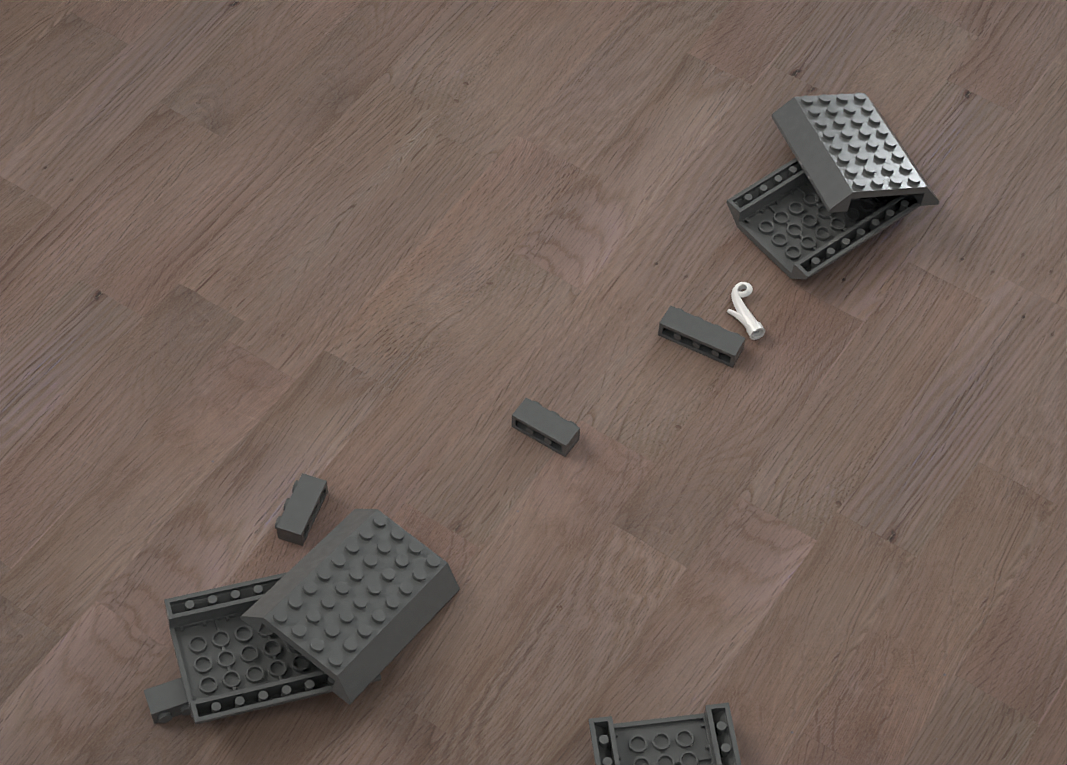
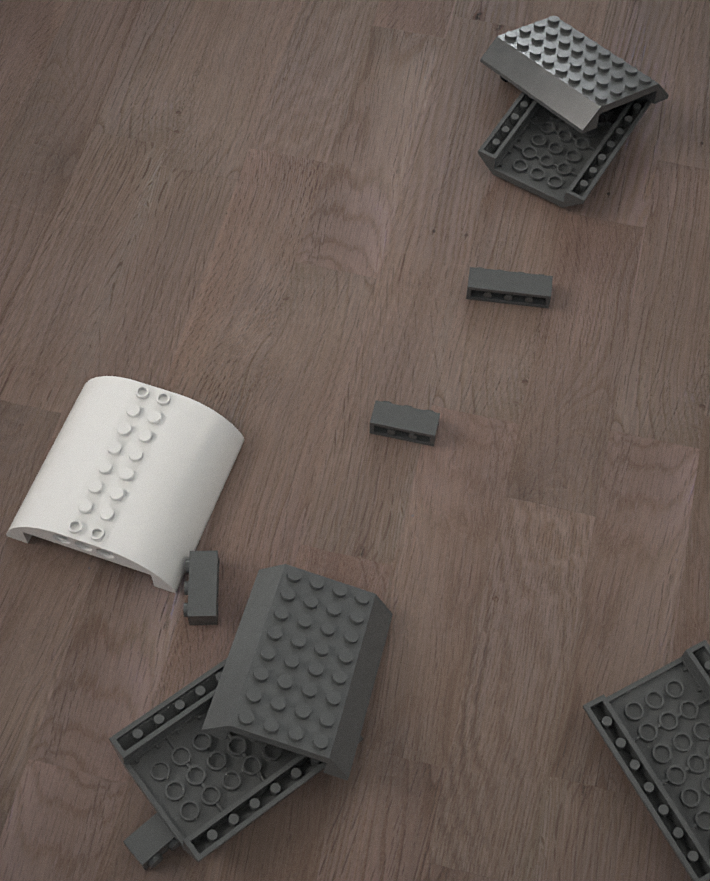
camera: 20 degrees left, 5 degrees up
white plant [727,282,765,340] -> none
none -> white slope [6,376,244,593]

